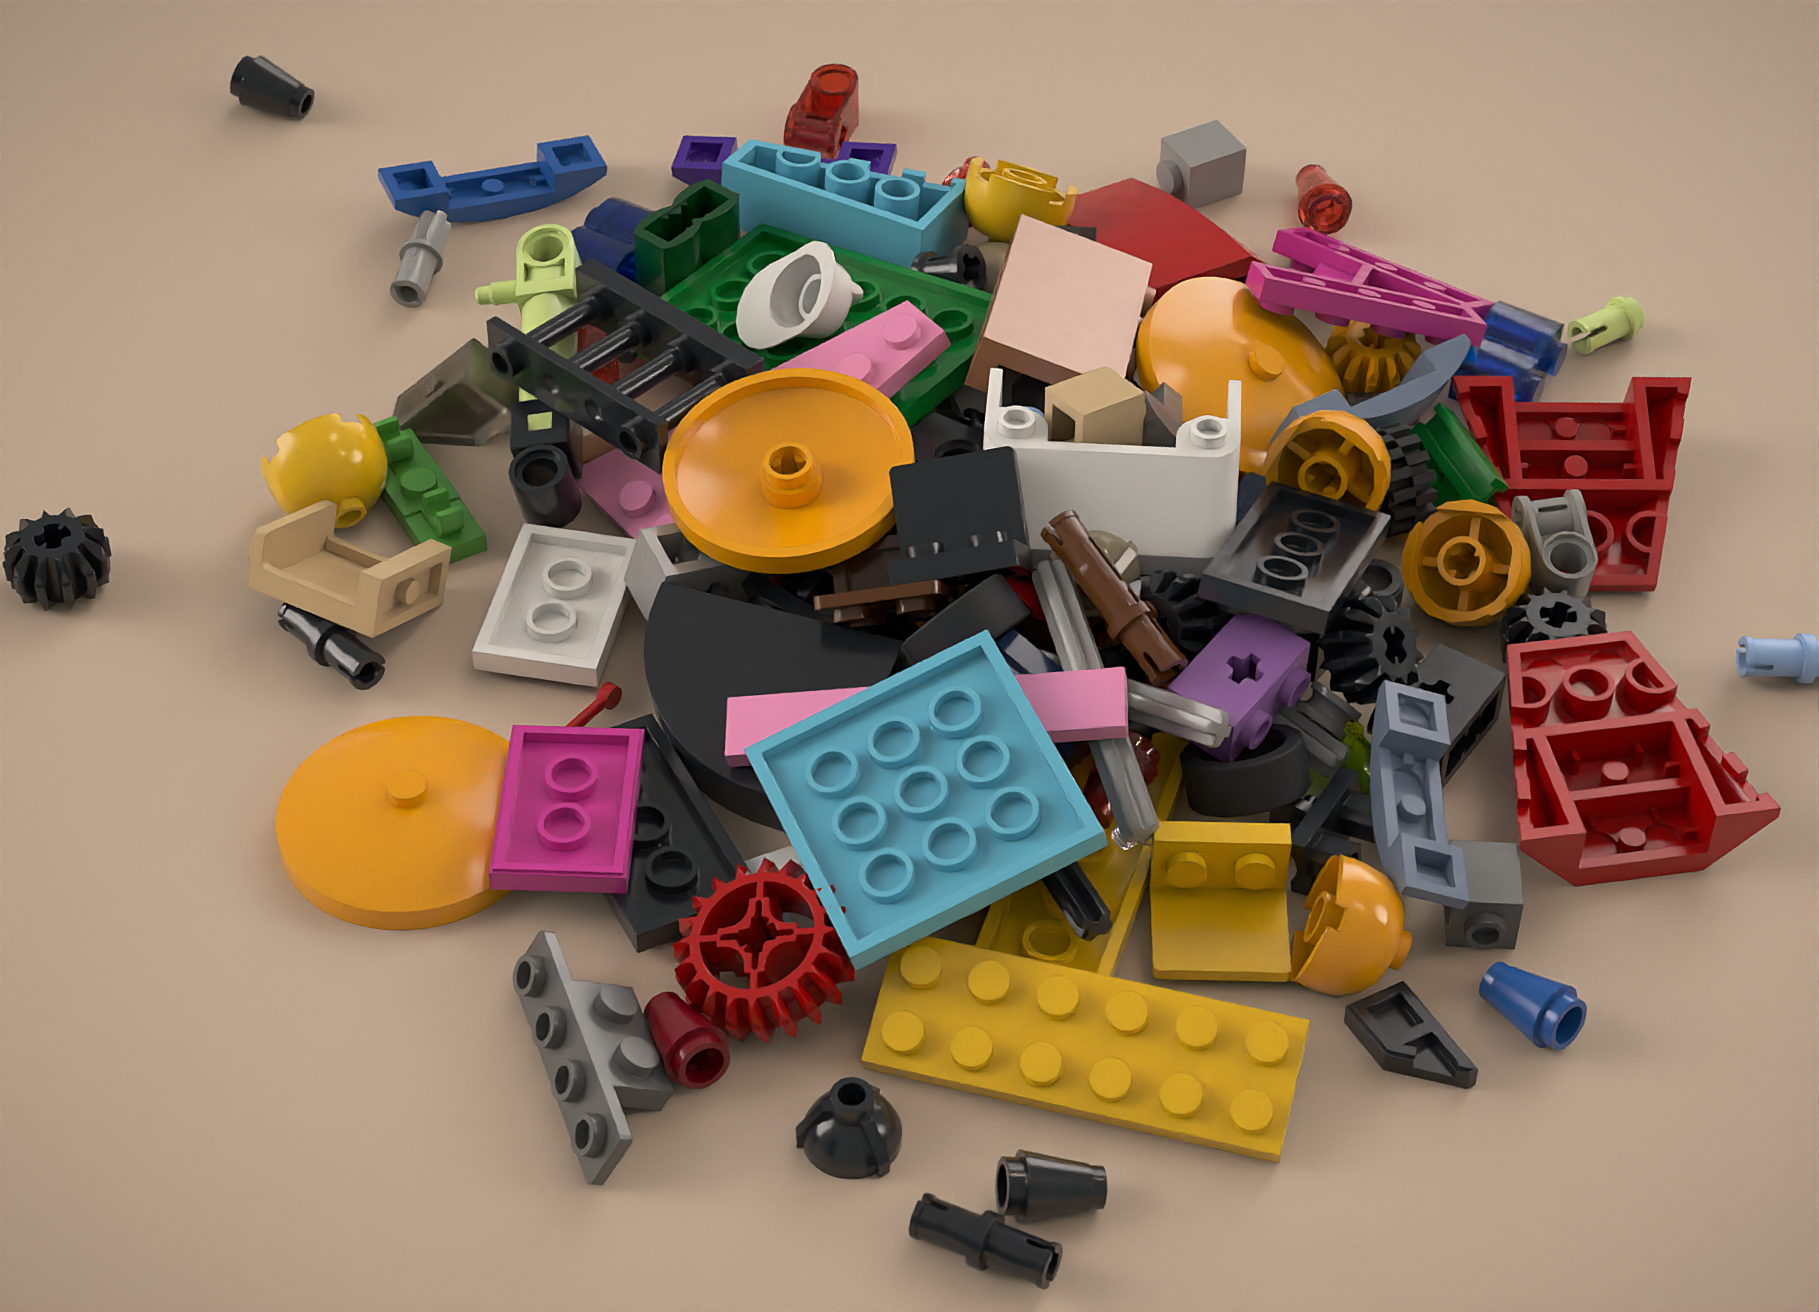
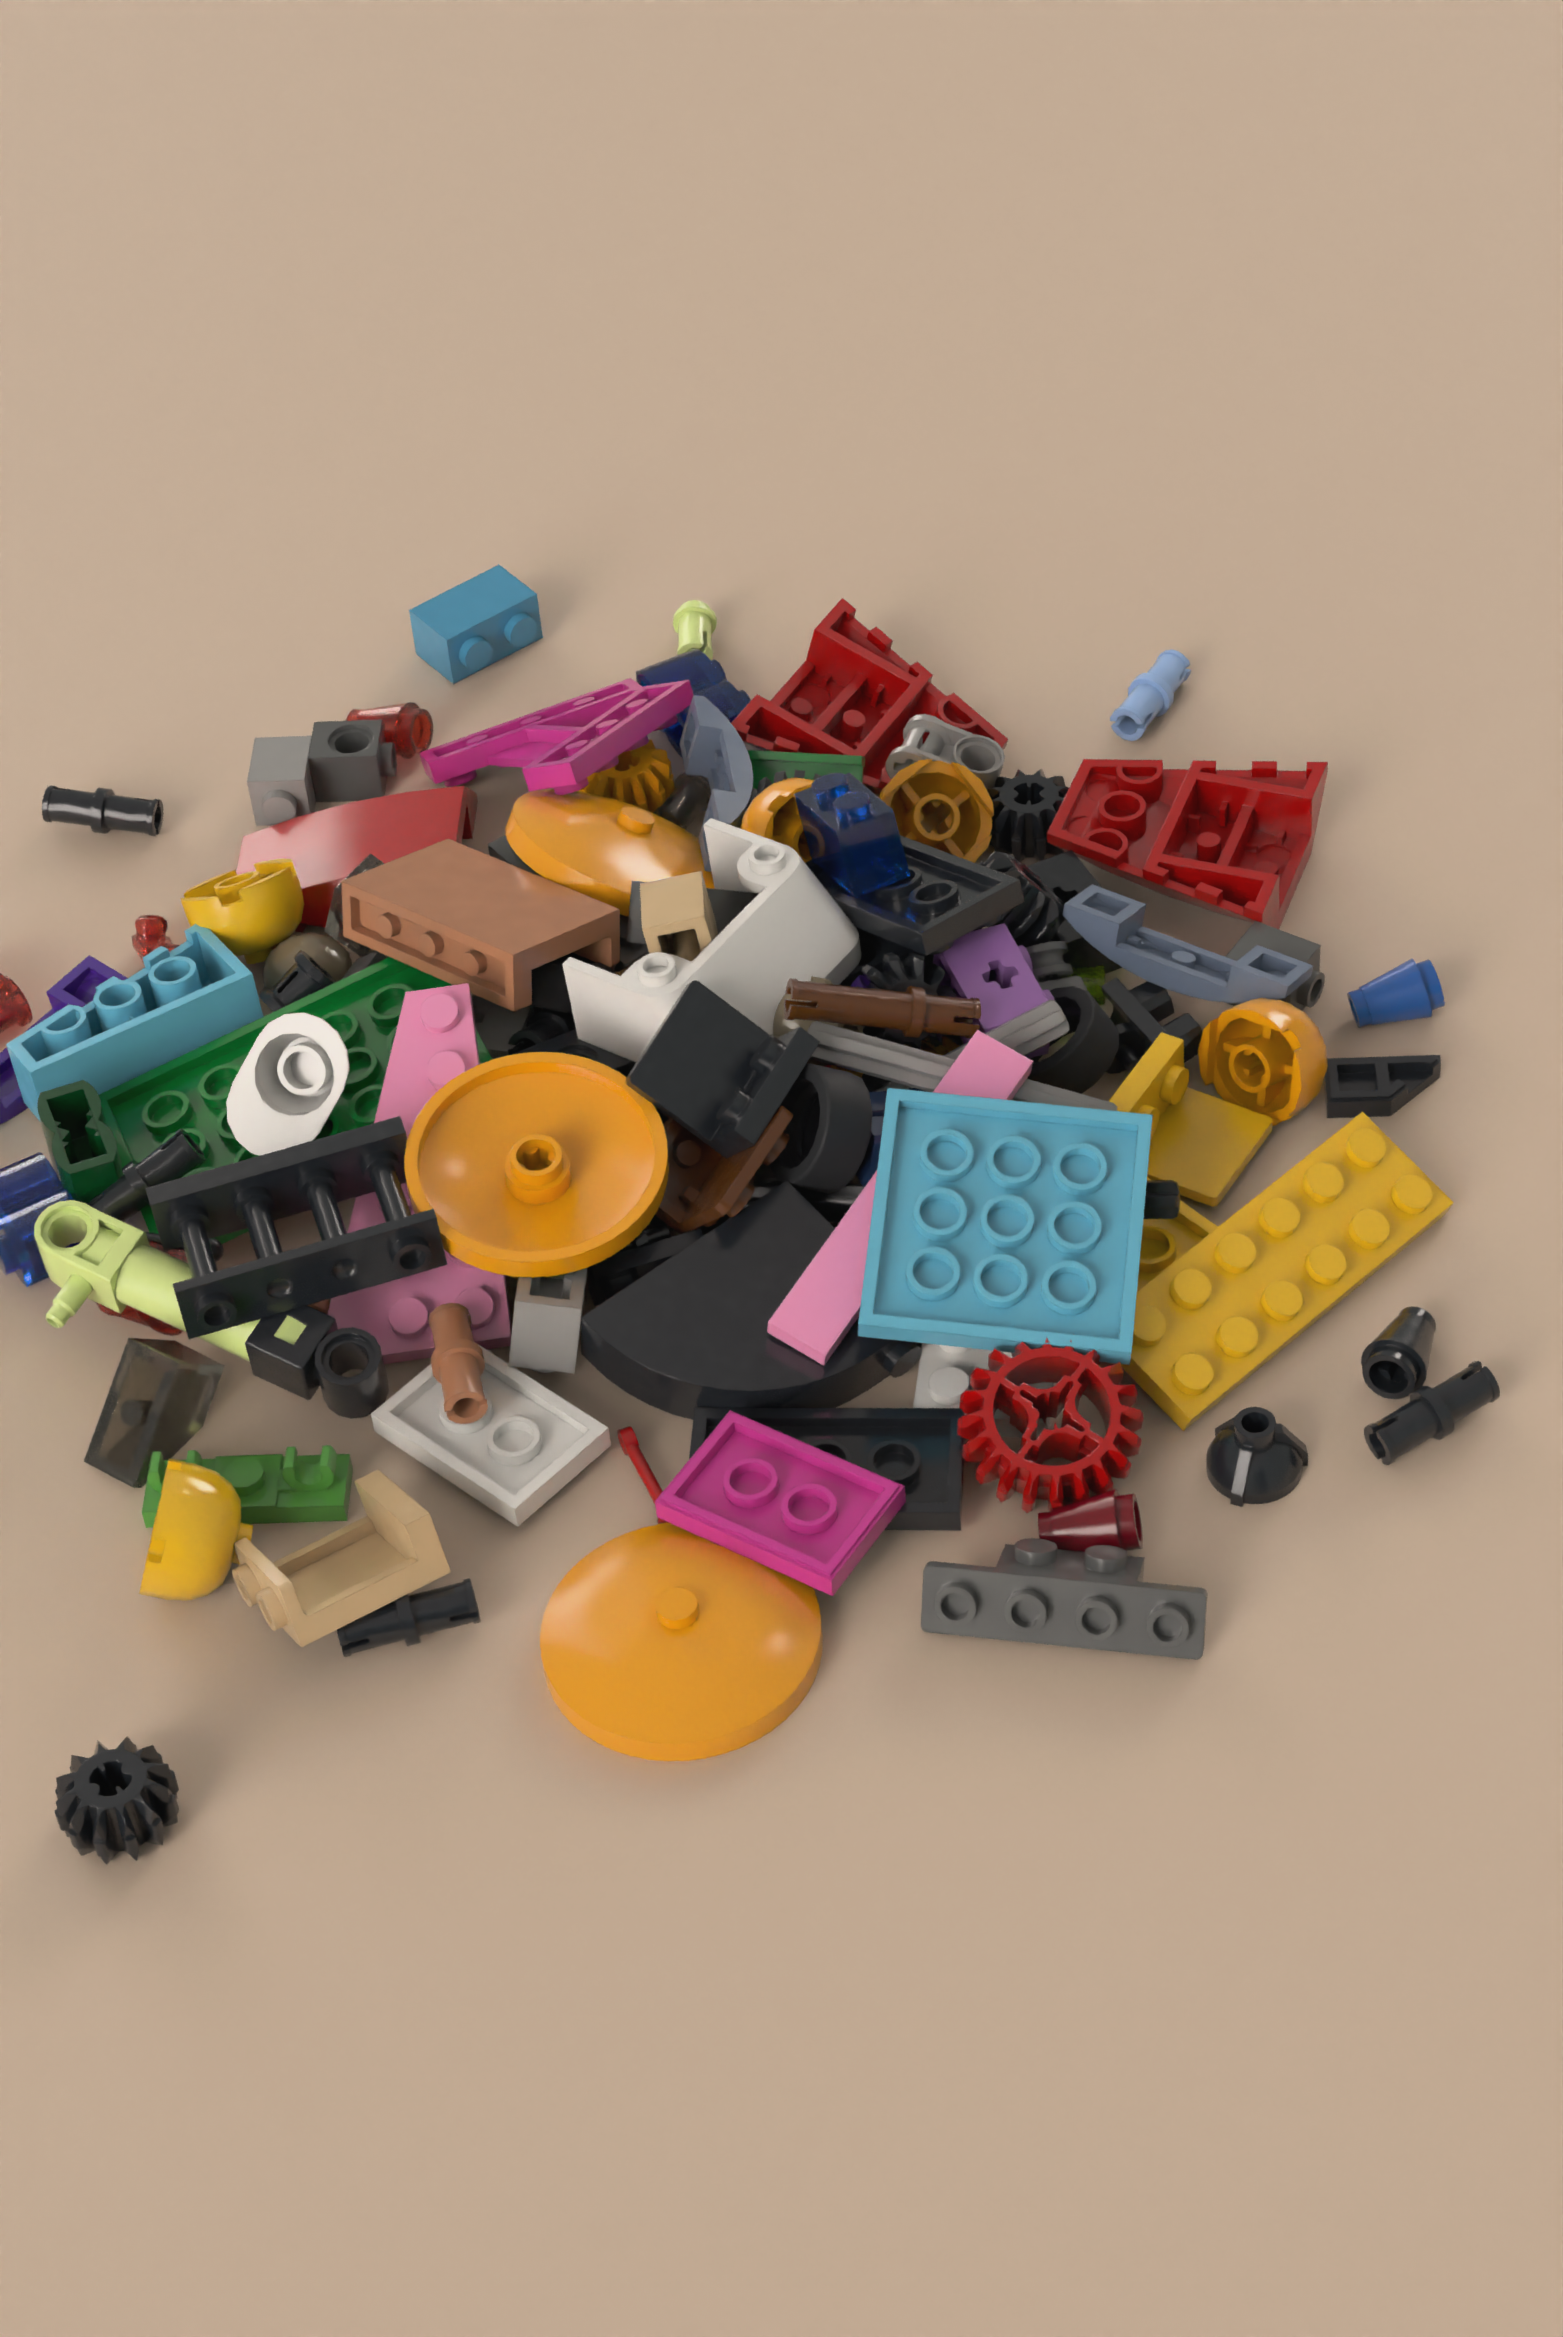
camera: 55 degrees left, 0 degrees up
none -> black pin [42,785,164,836]
none -> black pin [86,1128,206,1222]
none -> dark grey brick [308,719,397,802]
none -> dark azure brick [409,565,543,684]
none -> nougat pin [428,1303,488,1424]
none -> clear blue brick [794,773,910,898]

